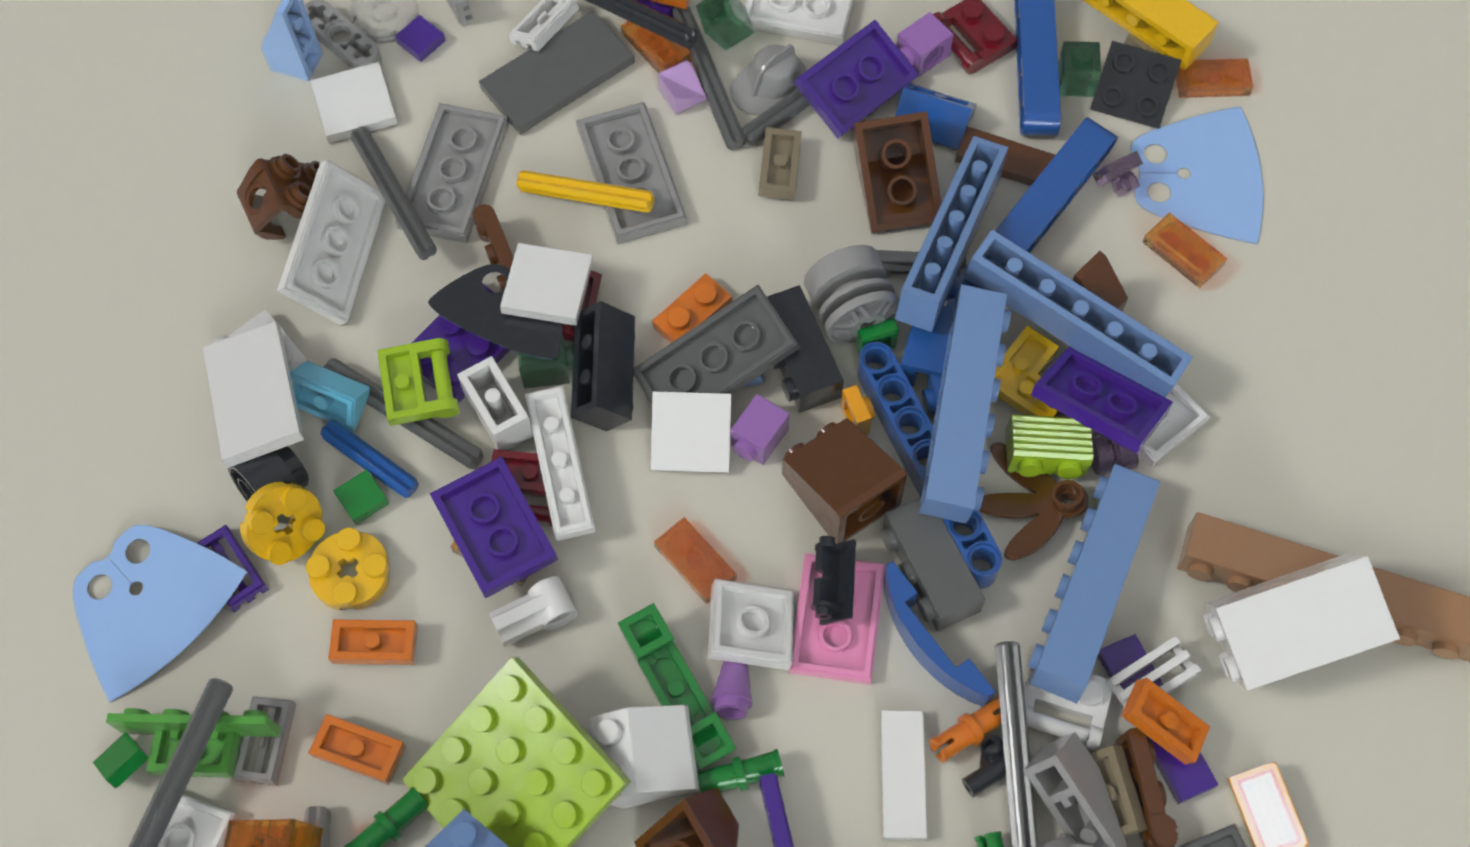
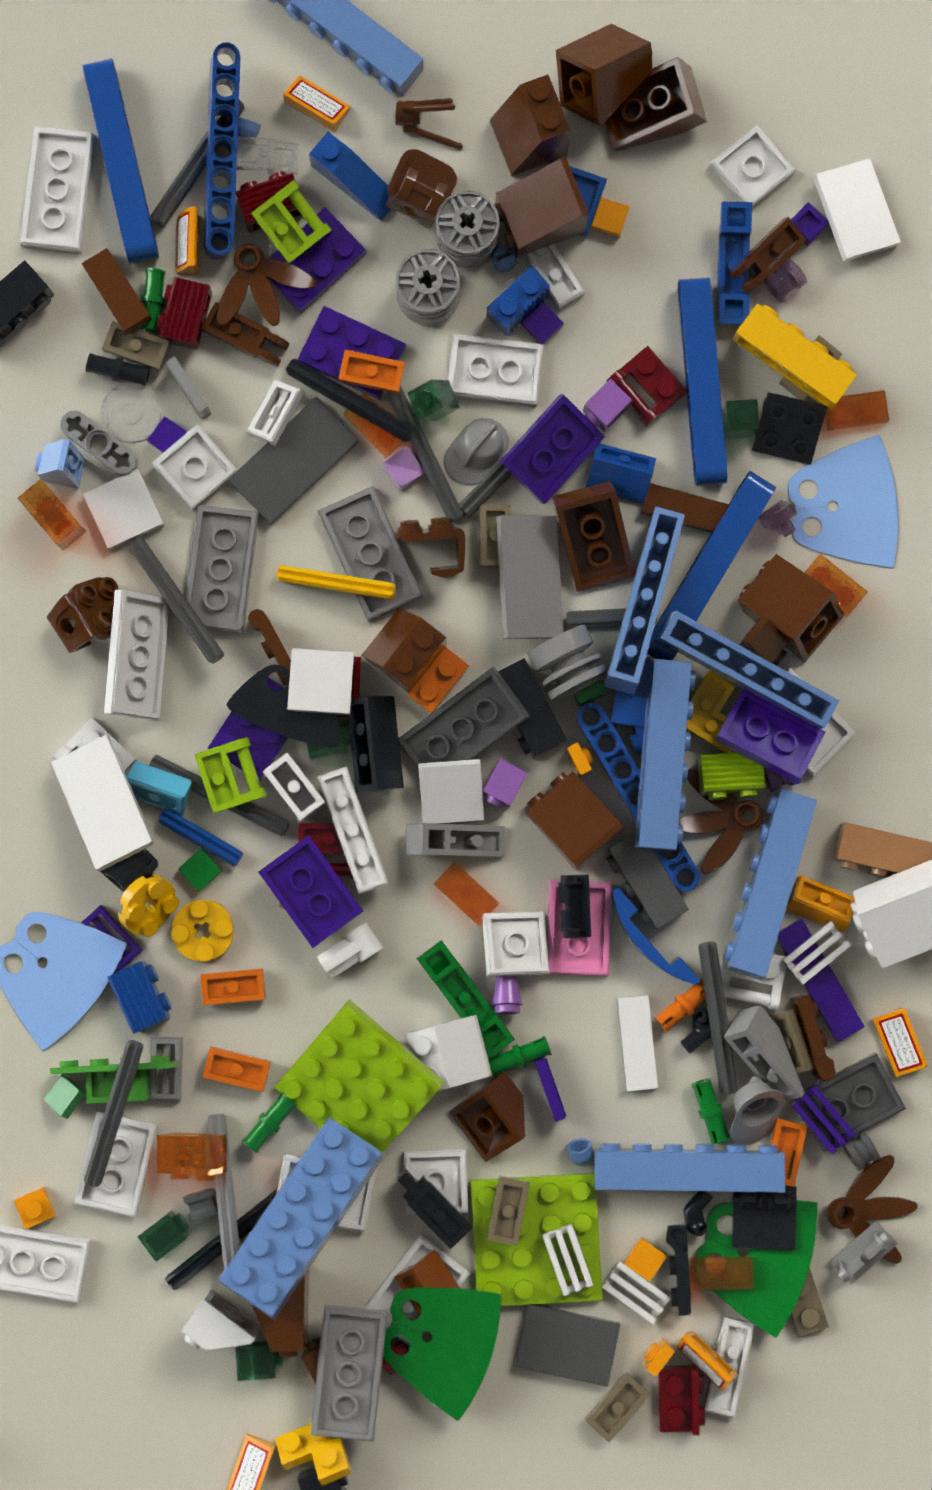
camera: 10 degrees left, 20 degrees up
orange plate [1121,678,1210,764] -> none
none -> clear orange brick [17,479,86,551]
none -> blue brick [107,961,172,1034]
none -> white tile [152,424,238,510]
none -> reddish brown slope [361,608,447,693]
none -> reddish brown piece [395,517,465,578]
none -> light grey slope [405,823,505,857]
none -> light grey tile [496,515,563,639]
none -> reddish brown slope [737,554,844,662]
none -> light orange slope [786,875,855,932]

